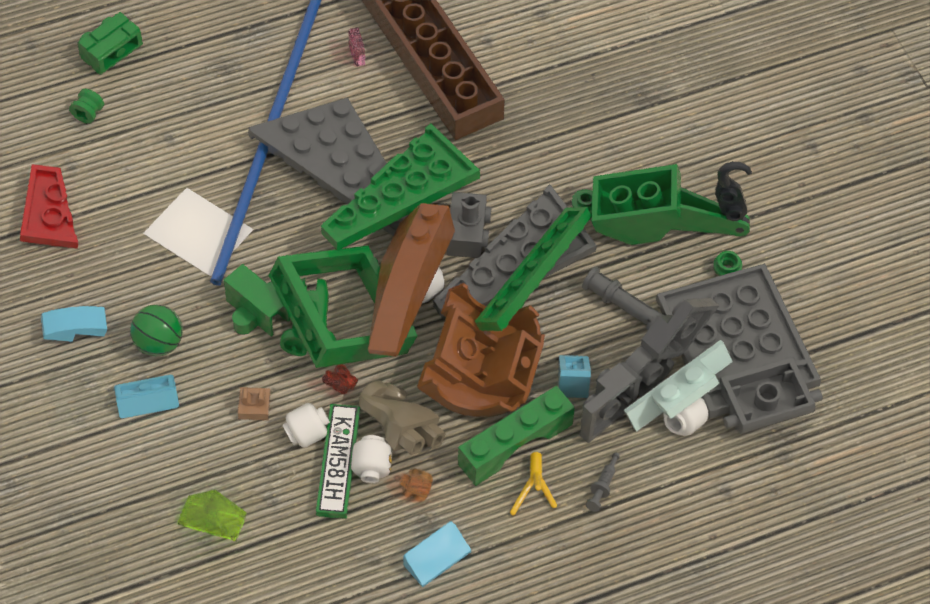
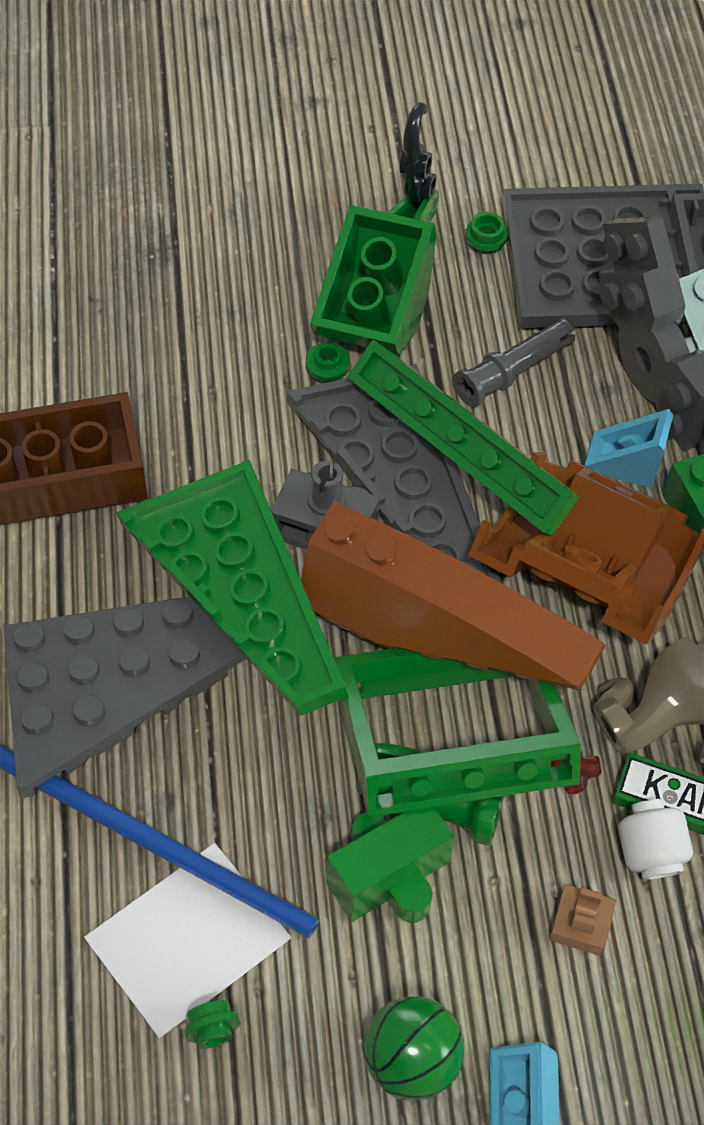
camera: 75 degrees left, 0 degrees up
none -> green plate [184,1000,240,1049]

